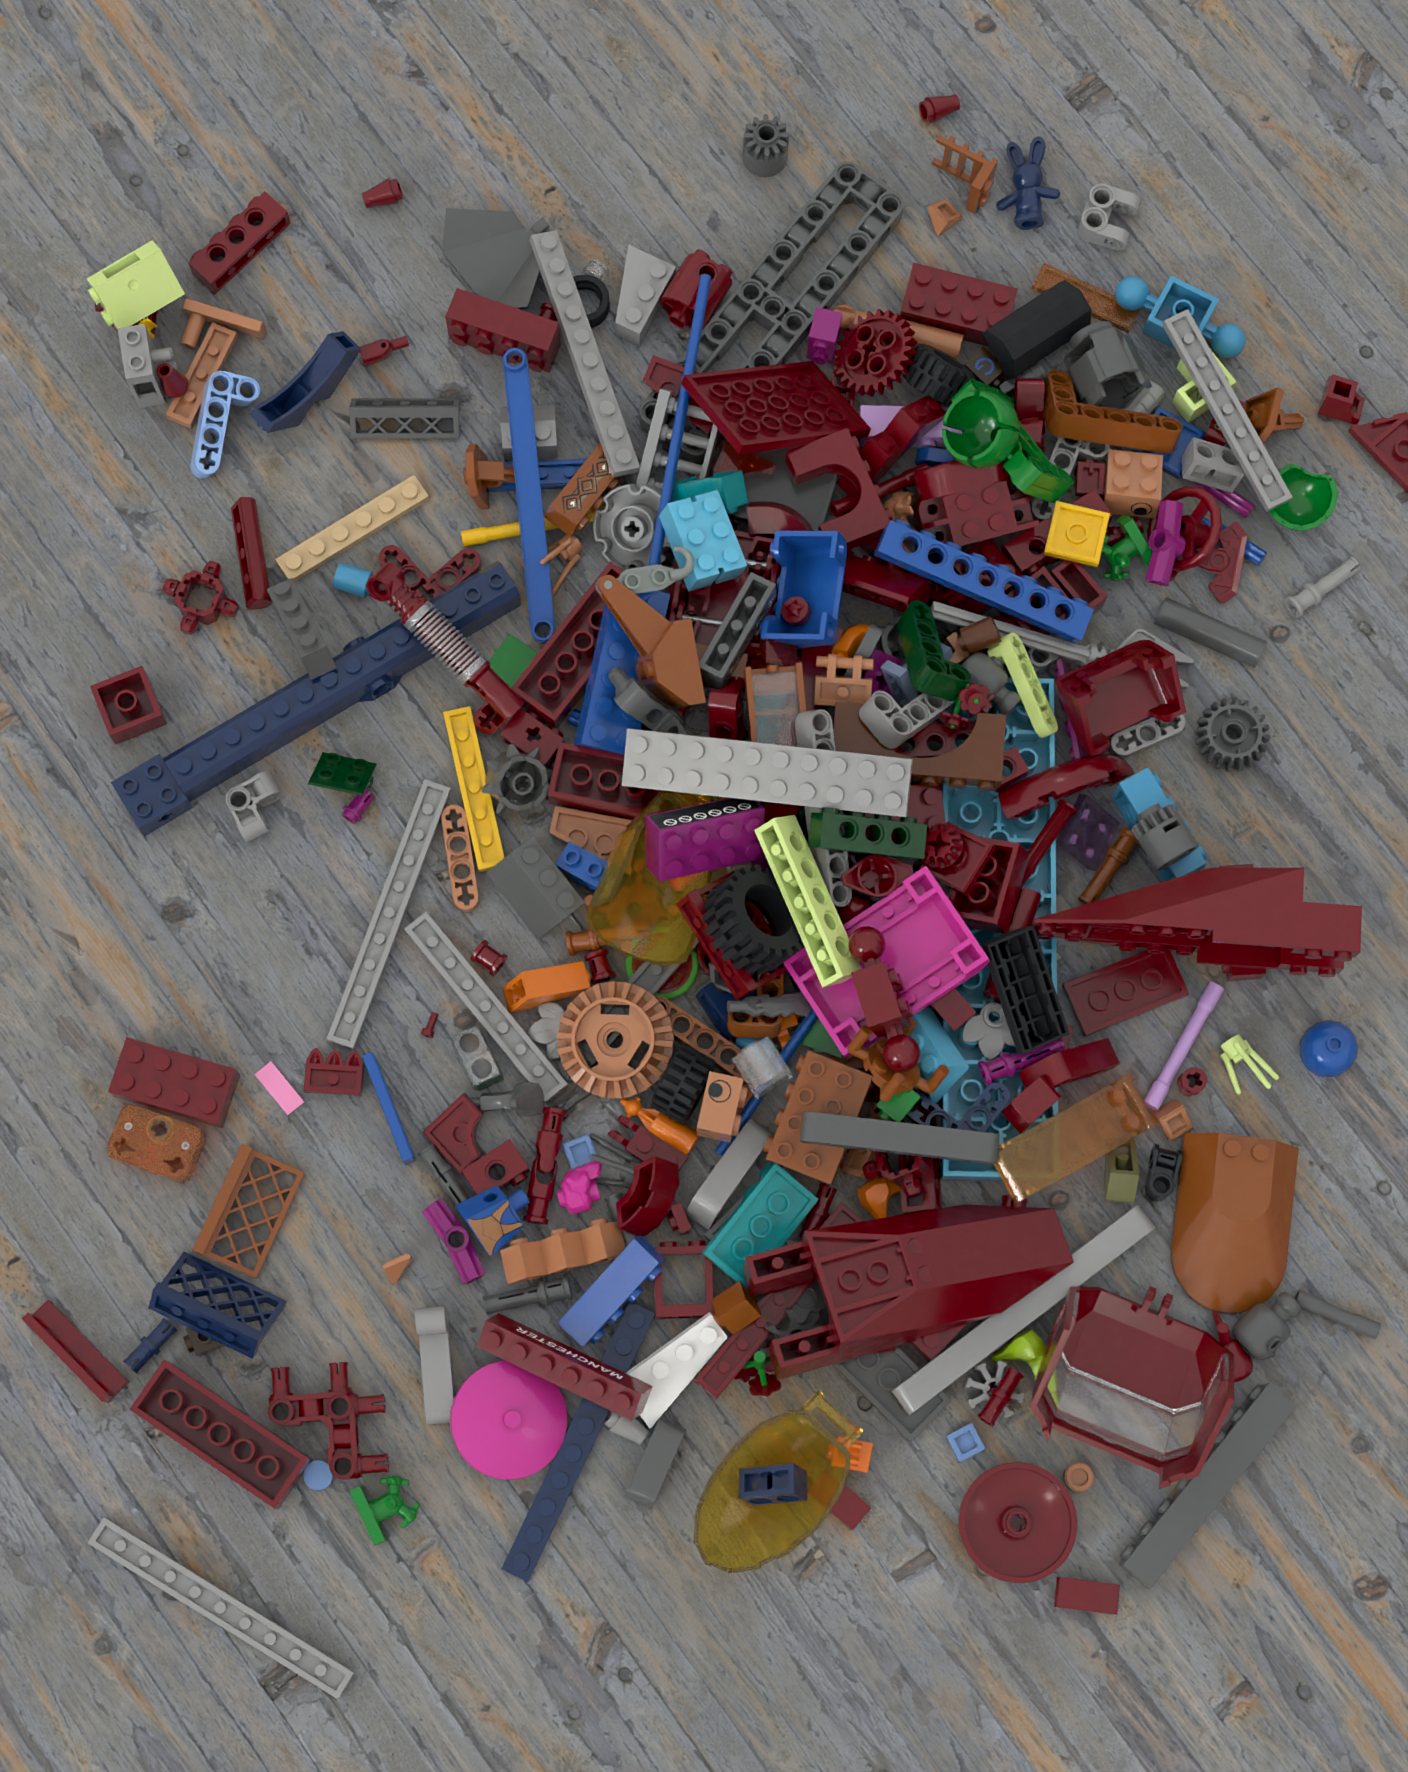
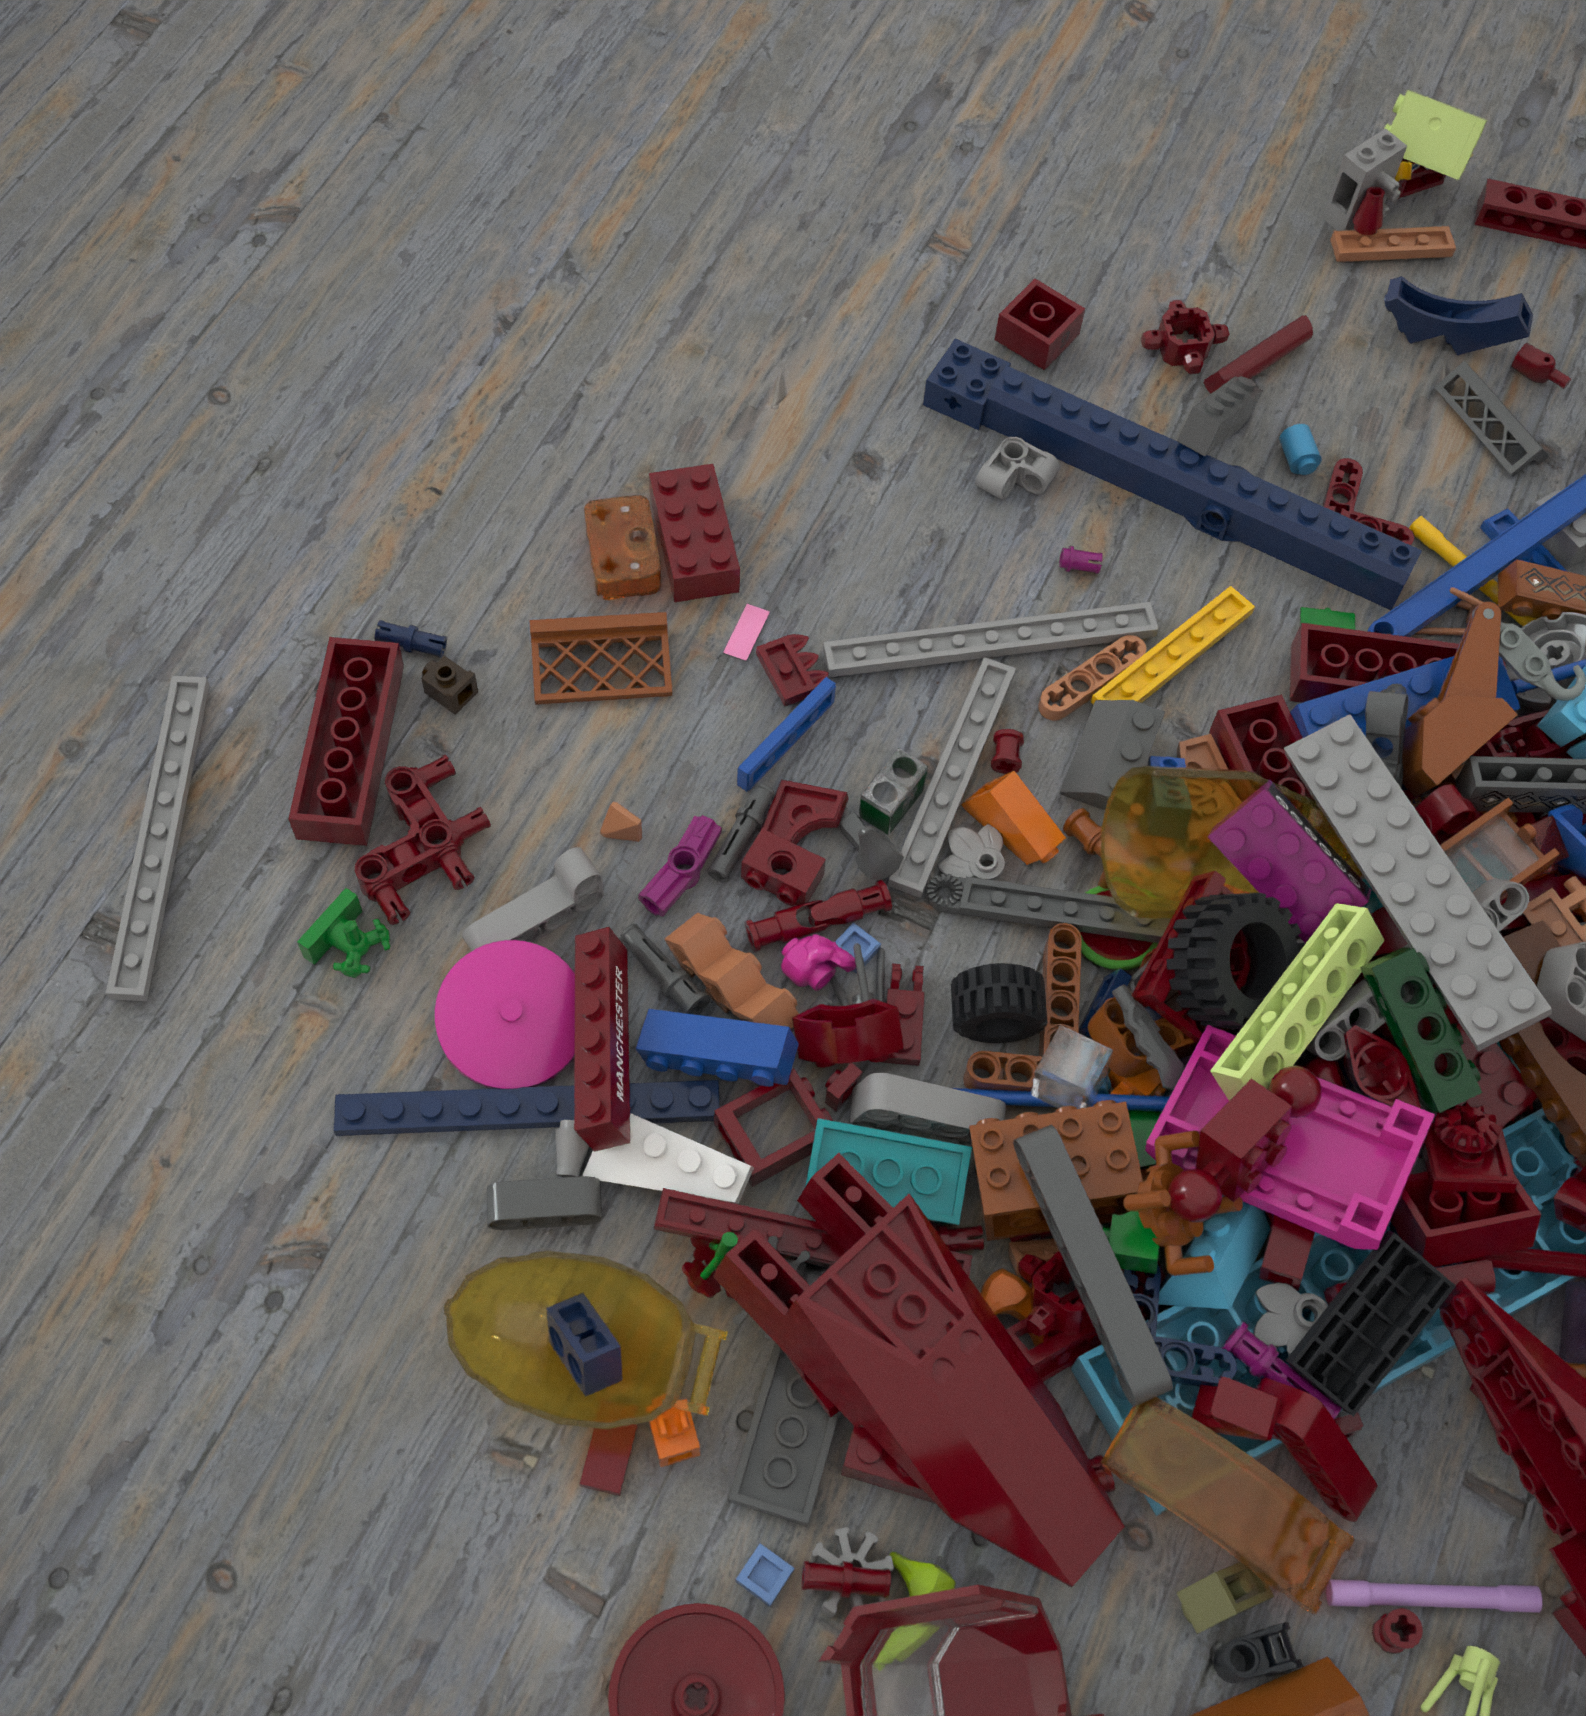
camera: 60 degrees right, 15 degrees down
dark red fence [22,1300,129,1403] -> none
dark blue fence [148,1252,287,1359] -> none
nougat piece [180,298,267,349] -> none
light blue beam [190,371,260,479] -> none
tan plate [275,475,430,582] -> none
medium blue tile [303,1460,334,1491] -> none
dark green hinge [308,752,377,796] -> none
dark red piece [366,563,525,734] -> none
dark red piece [421,1012,438,1038] -> none
blue torso [455,1186,530,1257] -> none
dark orange piece [463,444,515,510] -> none
dark grey brick [481,743,553,819] -> none
dark red brick [500,708,565,769] -> none
nougat gear [557,981,674,1099] -> none
dark red bush [584,949,616,984] -> none
orange wheel [620,1096,700,1156] -> none
nougat brick [697,1071,748,1143] -> none
dark orange brick [712,1281,762,1335] -> none
light grey beam [891,1205,1156,1415] -> none
dark red plate [1062,950,1189,1037] -> none
nougat slope [1152,1099,1194,1142] -> none

